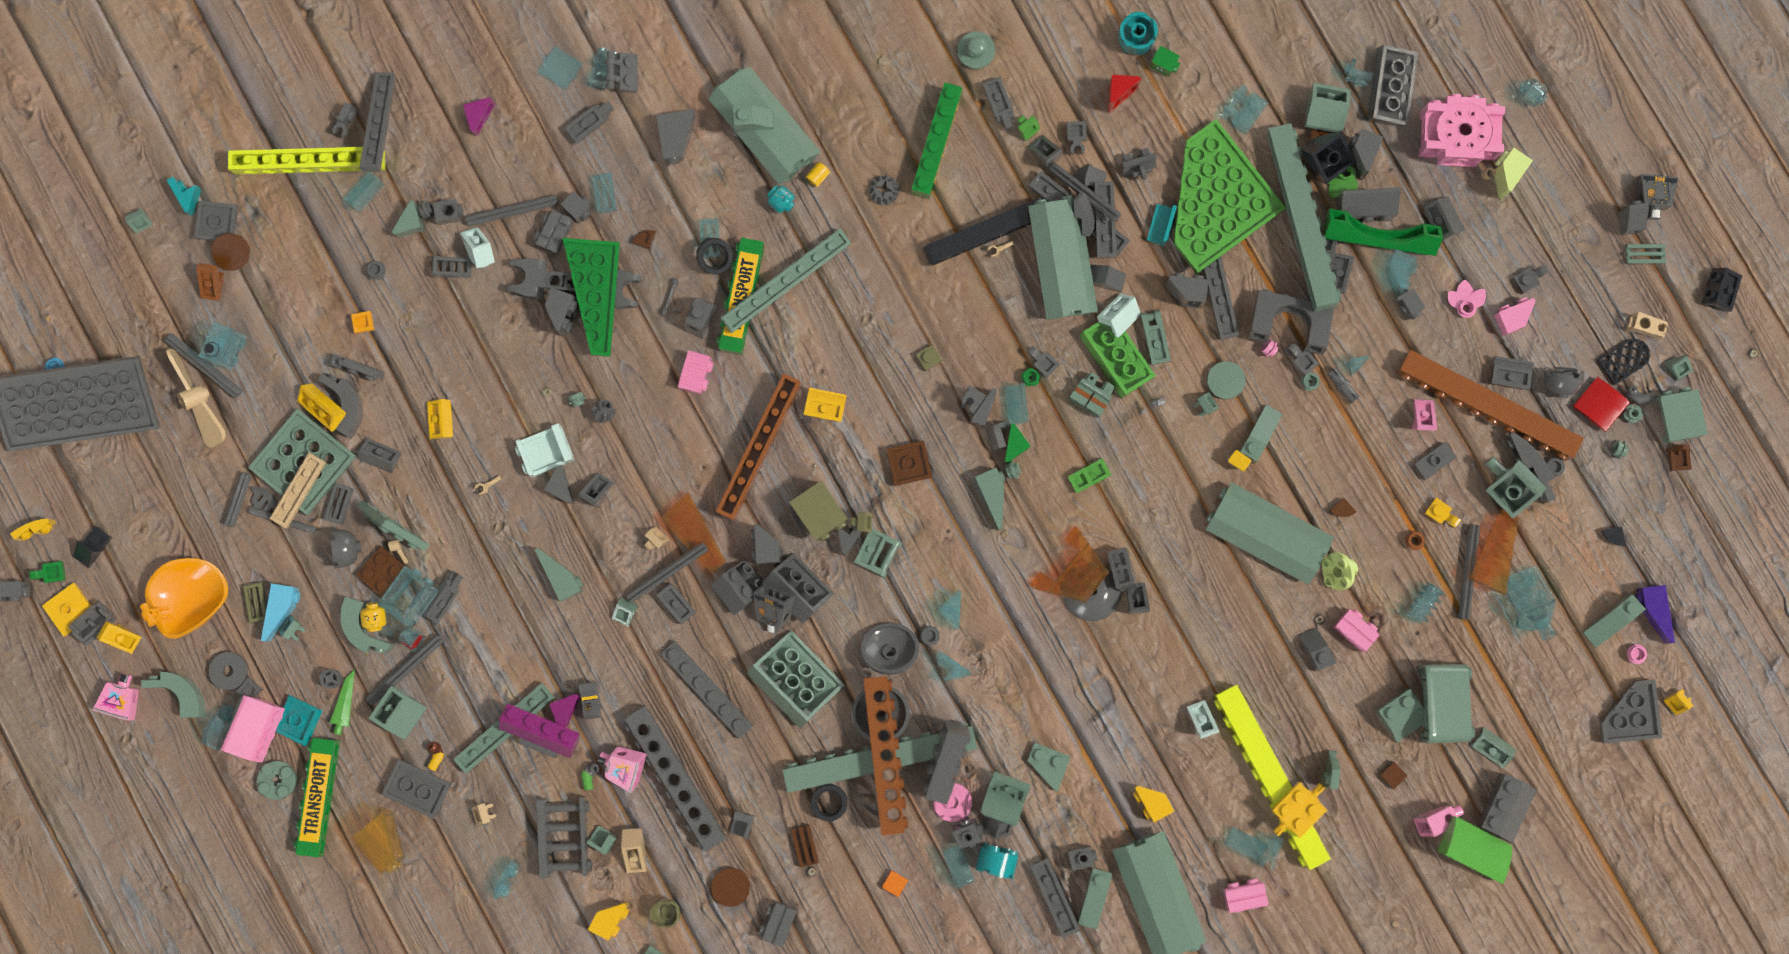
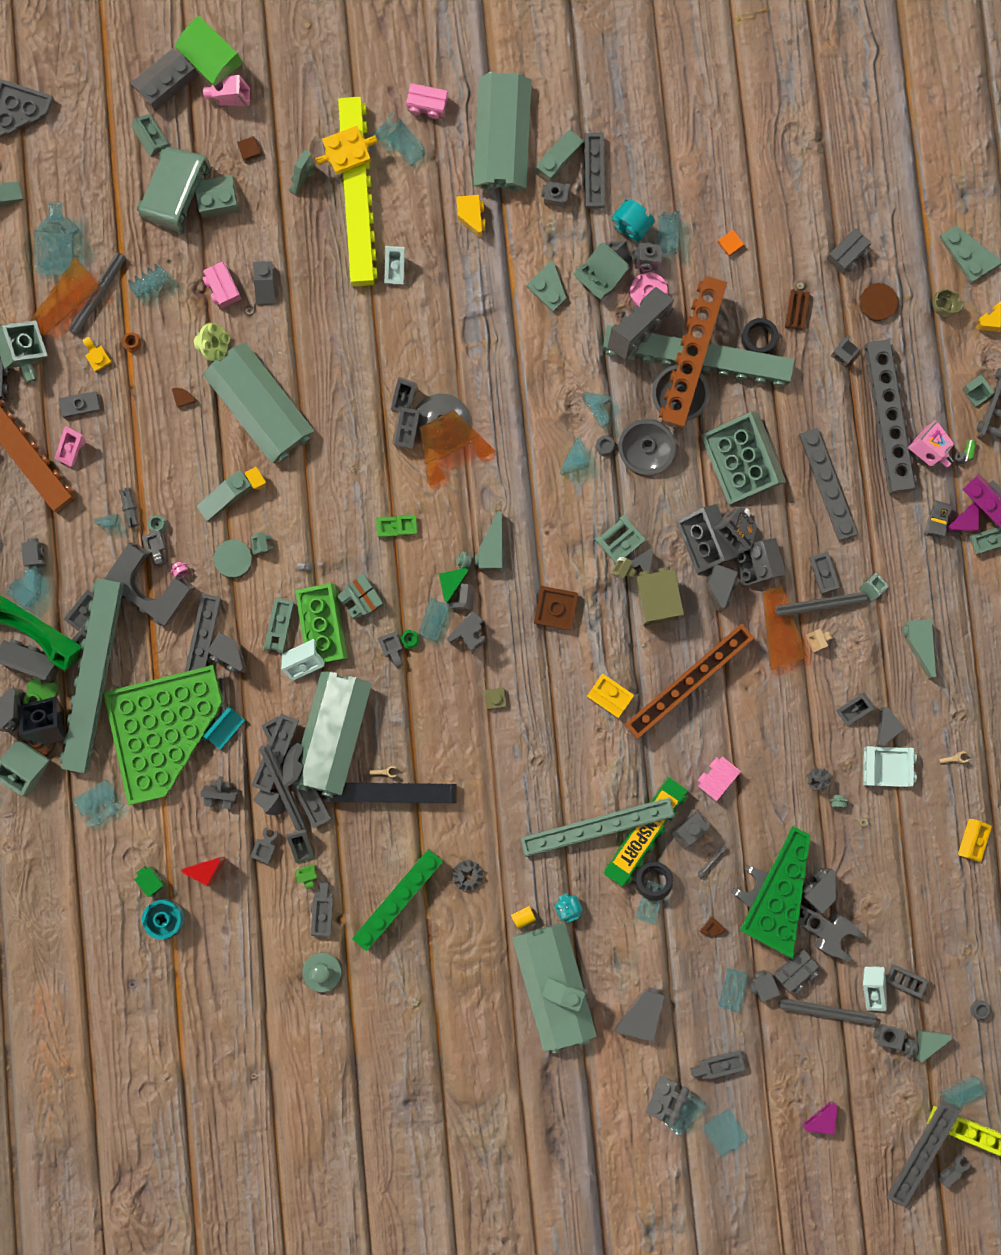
camera: 165 degrees left, 0 degrees up
tan slope [621,828,646,873] -> none
dark grey slope [1090,264,1126,293] -> none

